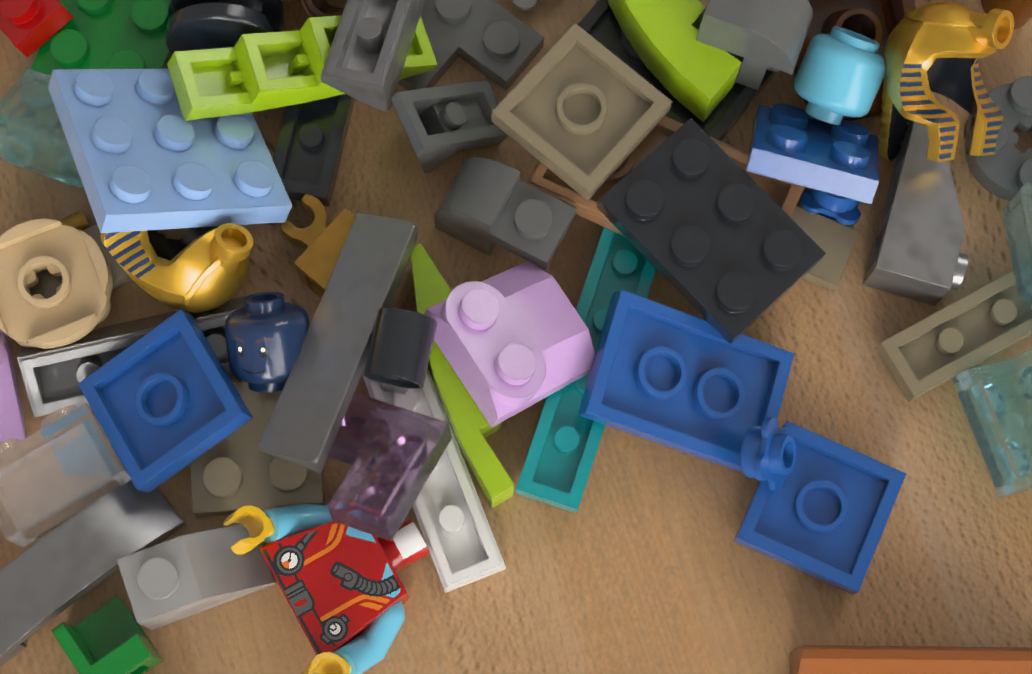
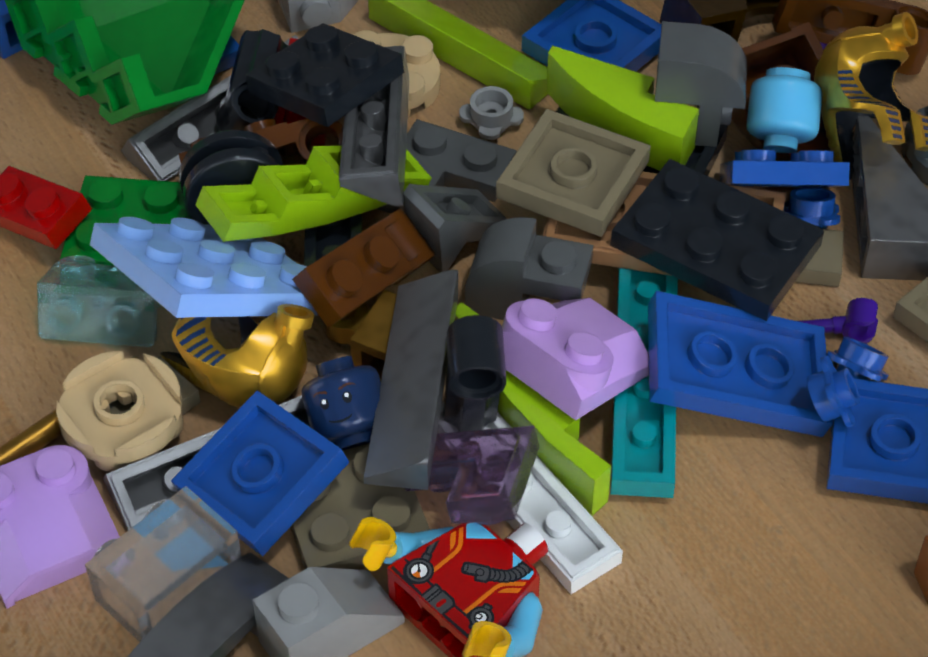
camera: 10 degrees left, 25 degrees down
none -> reddish brown plate [292,208,436,328]
none -> dark purple hand [799,298,878,344]
none -> blue plate [826,336,889,382]

